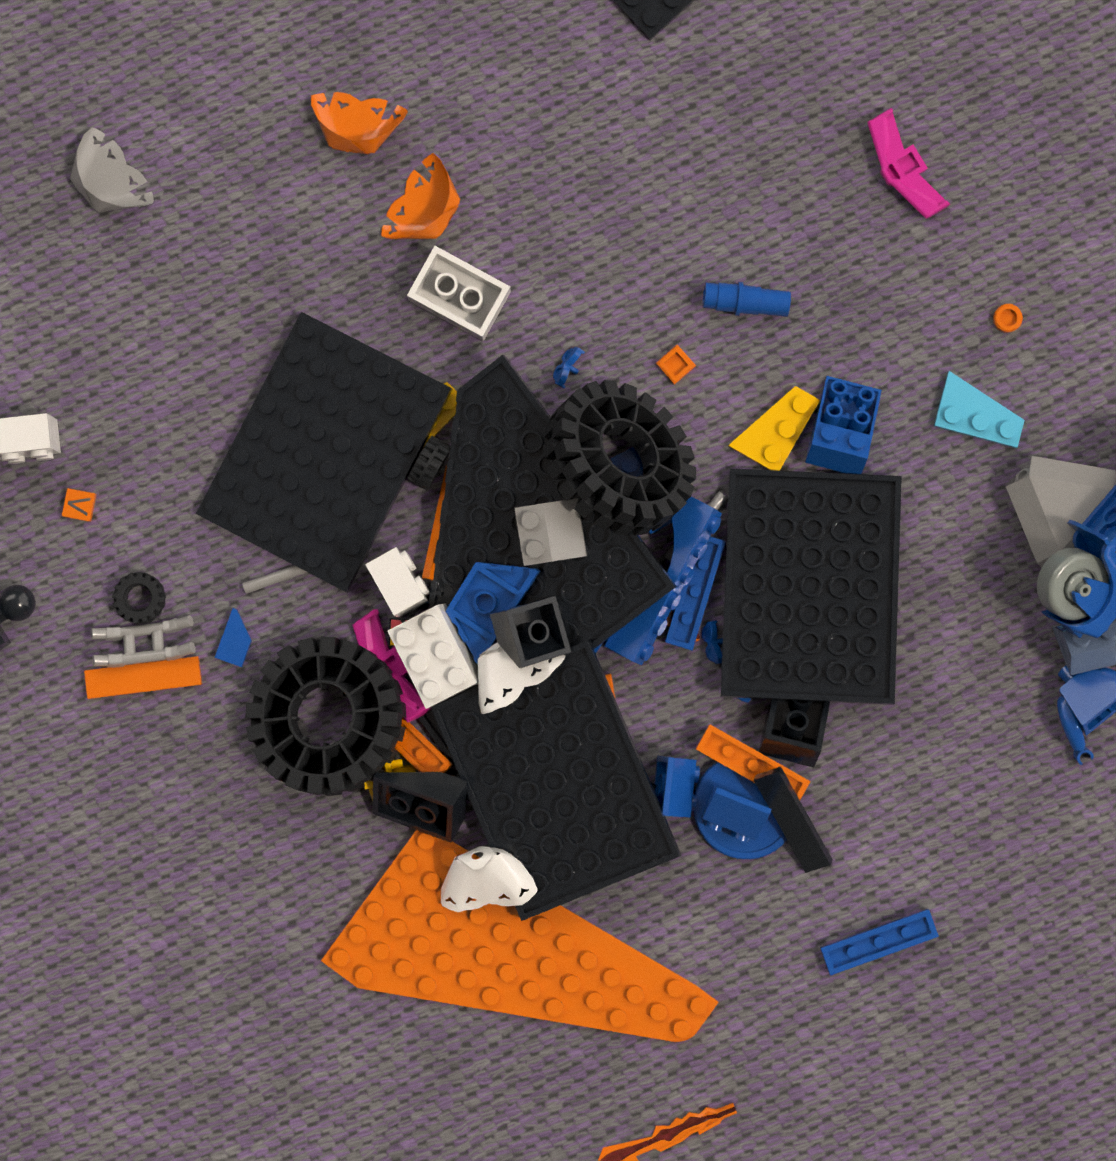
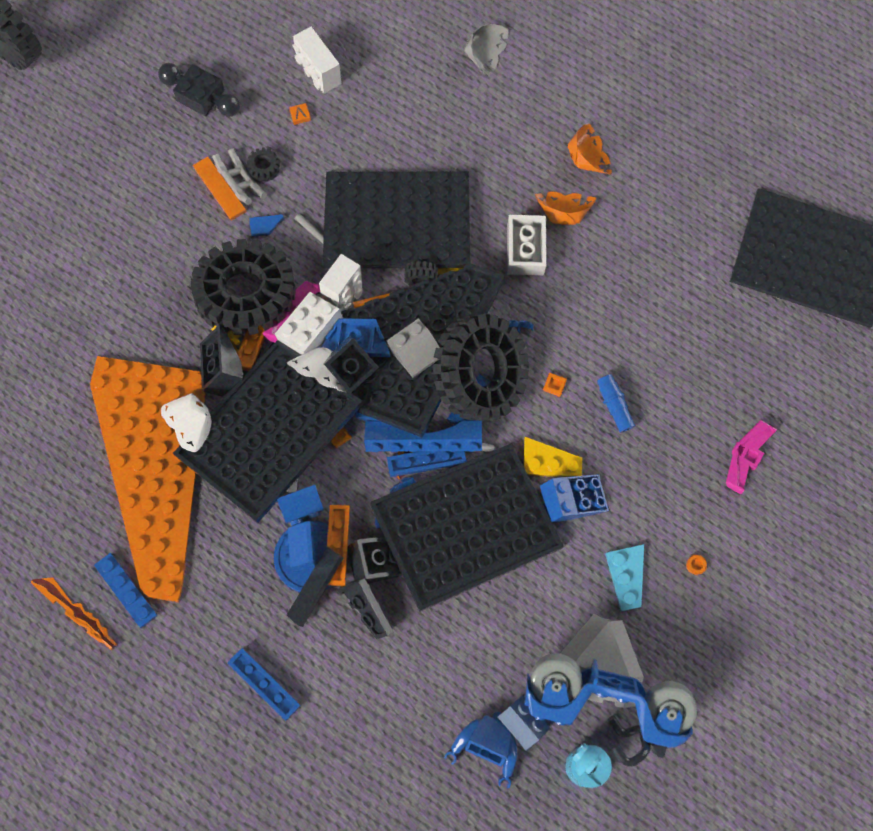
camera: 60 degrees right, 15 degrees down
none -> blue plate [94,553,158,629]
none -> black wing [337,578,393,639]

